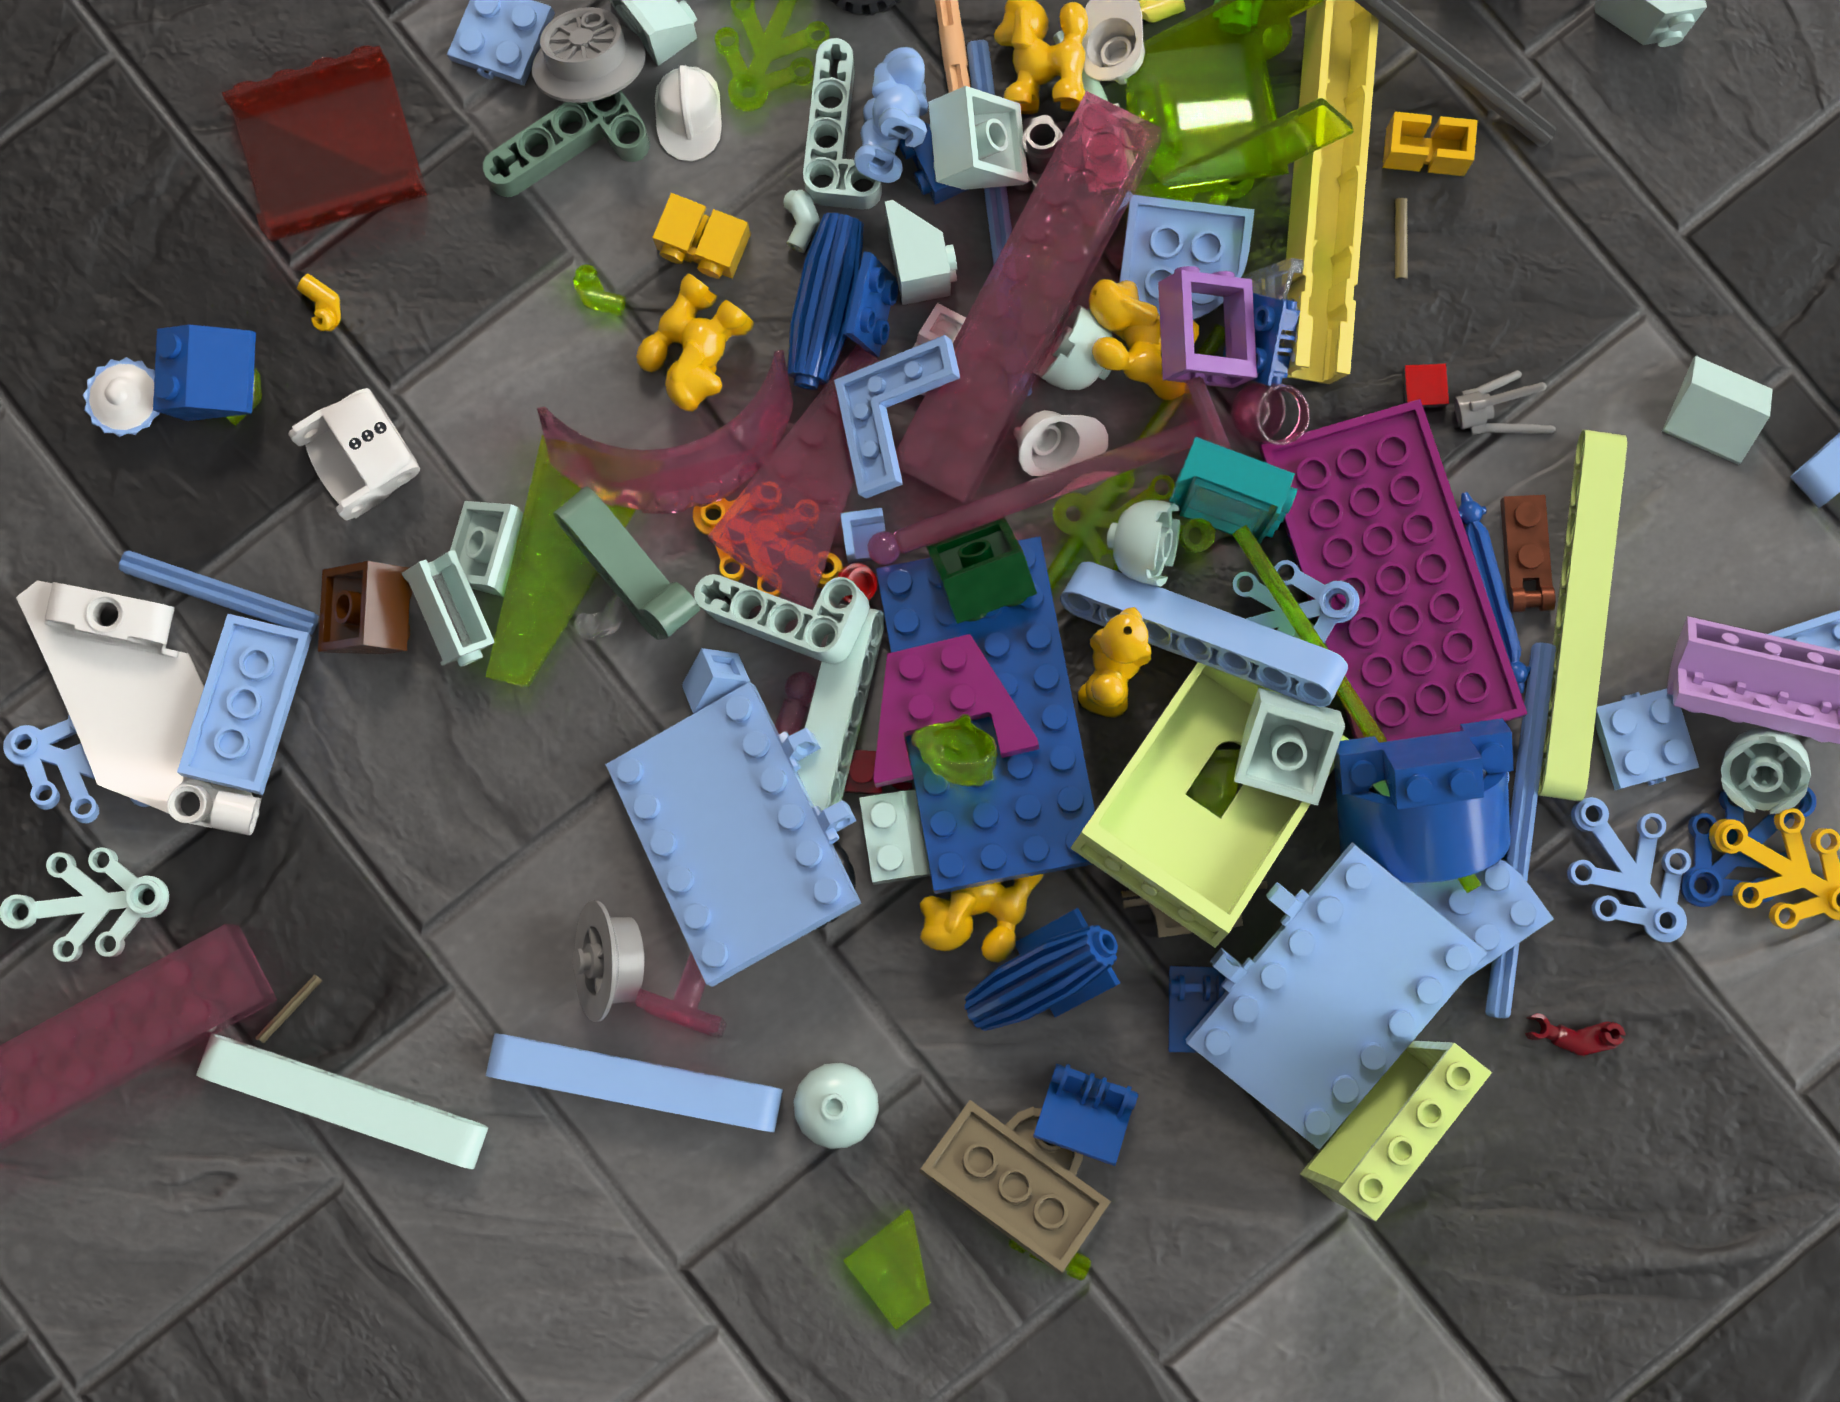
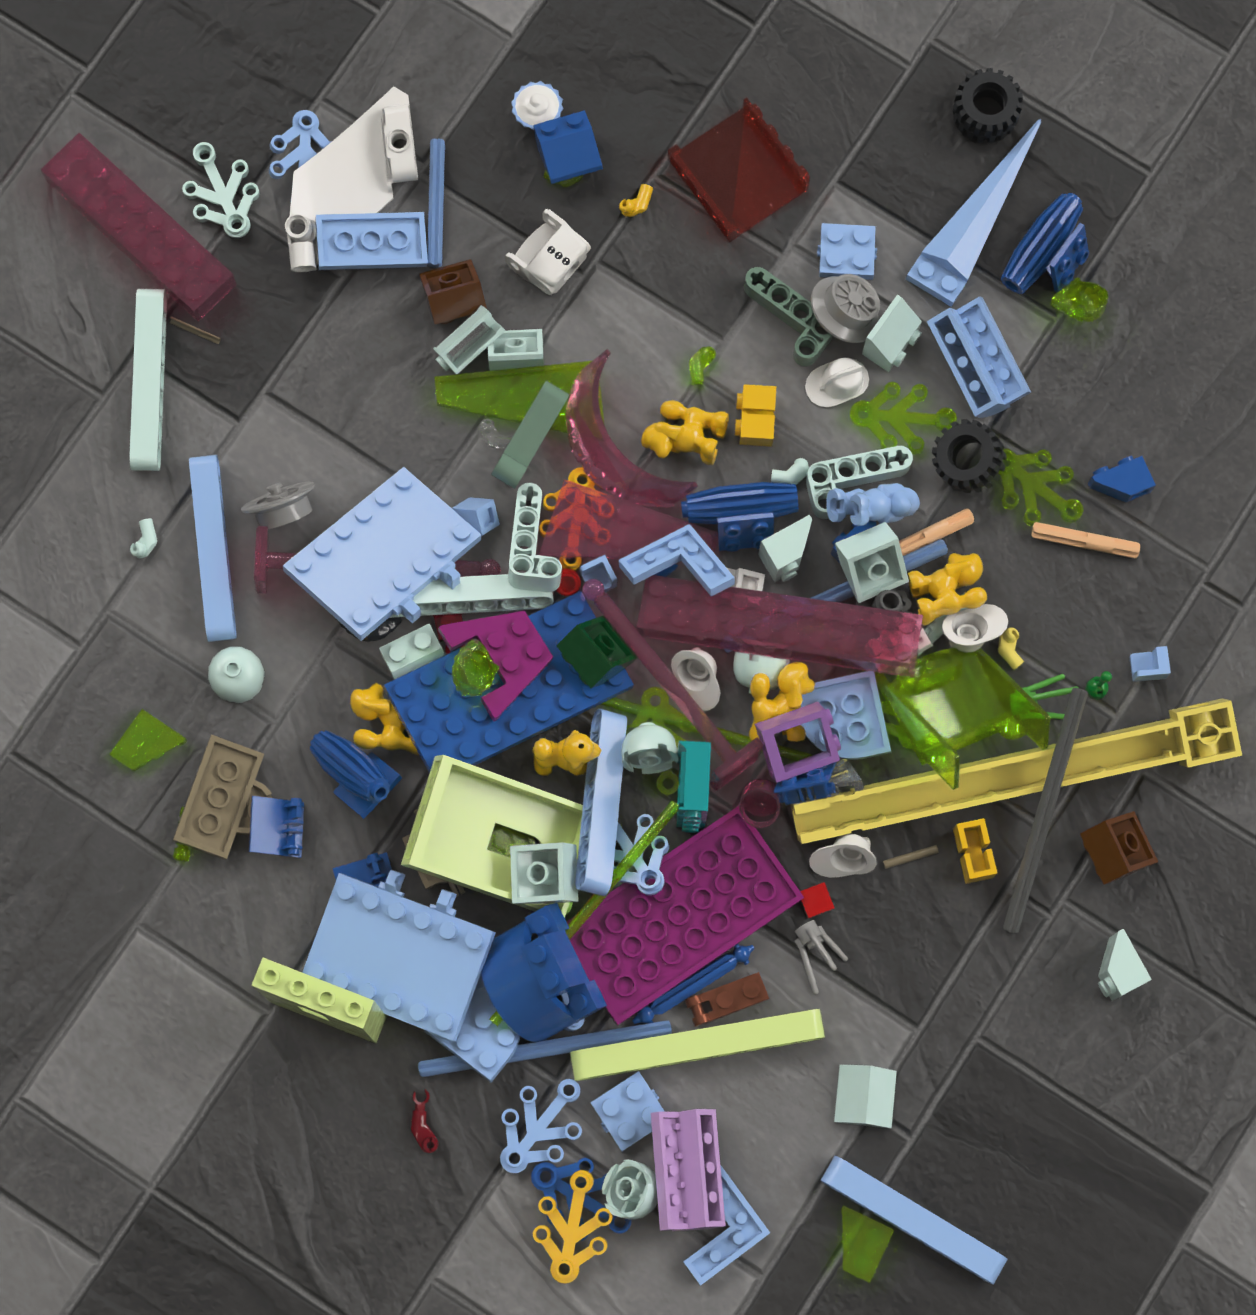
camera: 65 degrees right, 5 degrees down
none -> light aqua arm [130,518,157,558]
none -> white piece [809,834,877,878]

